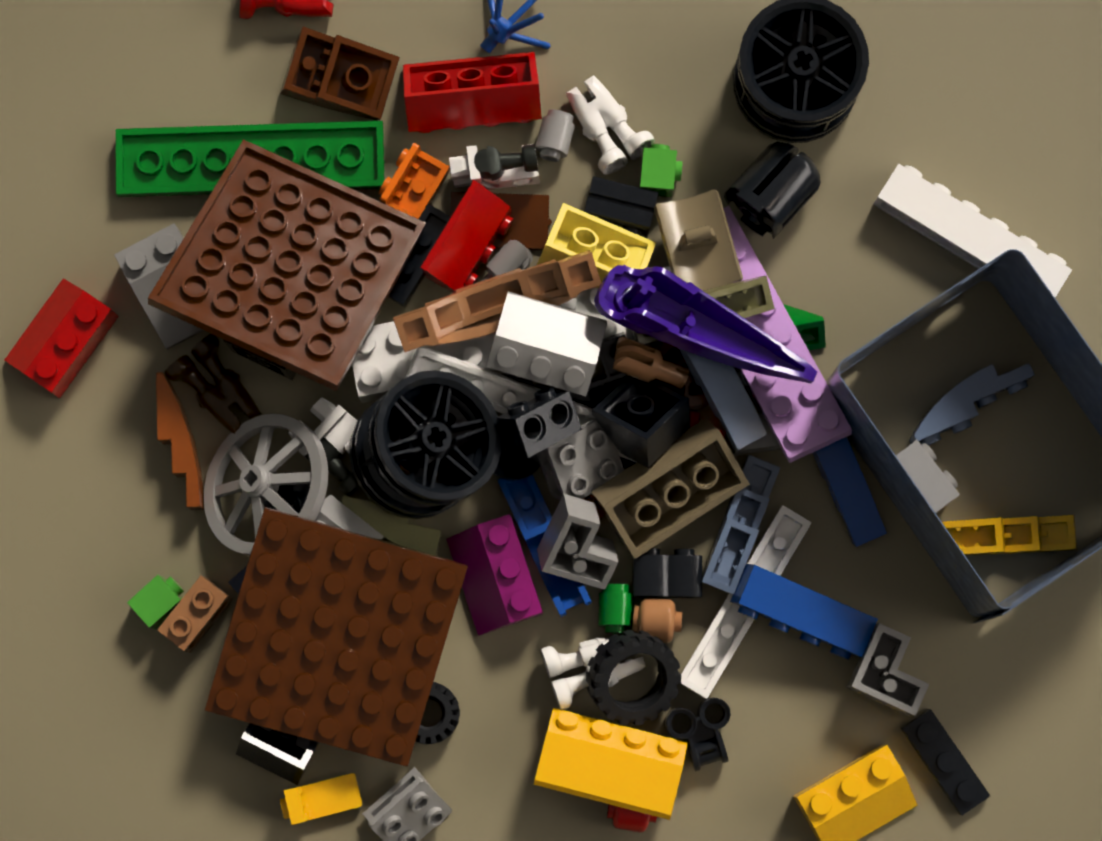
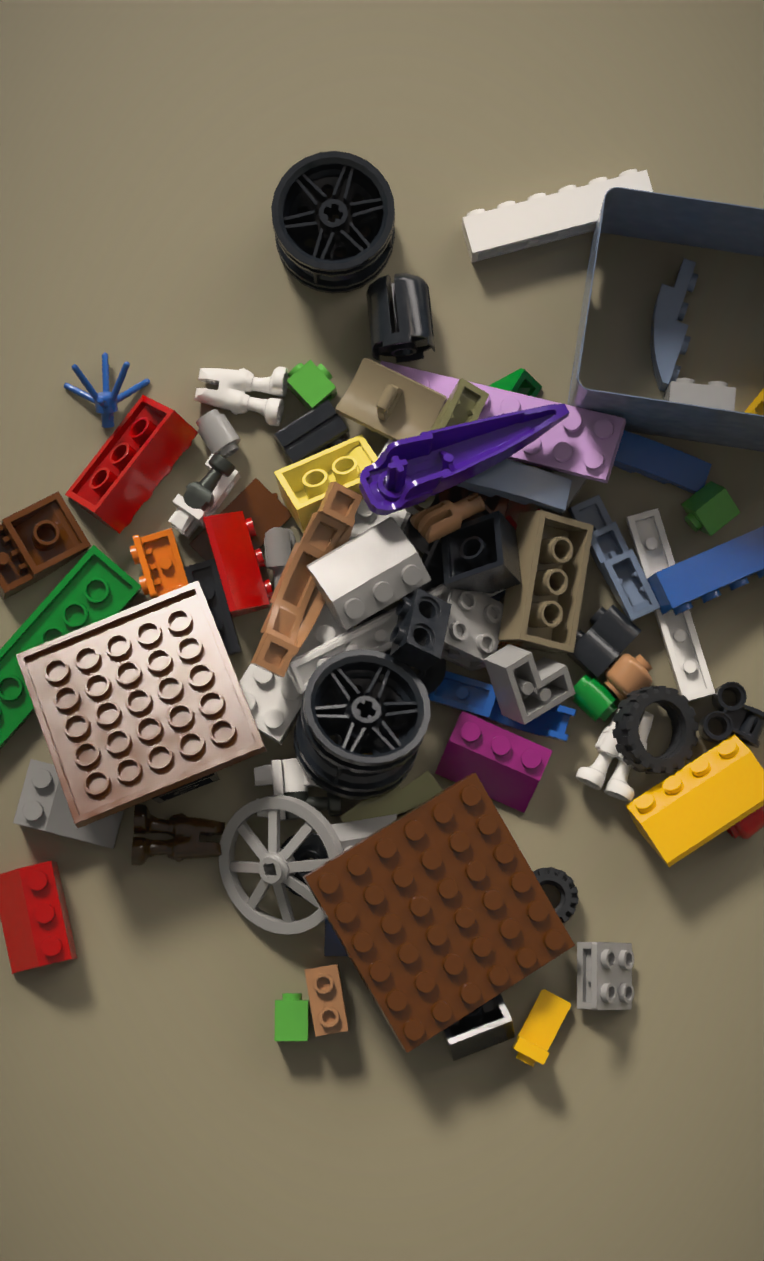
camera: 45 degrees left, 0 degrees up
dark orange slope [156,372,204,510] -> none
none -> bright green brick [681,481,741,536]

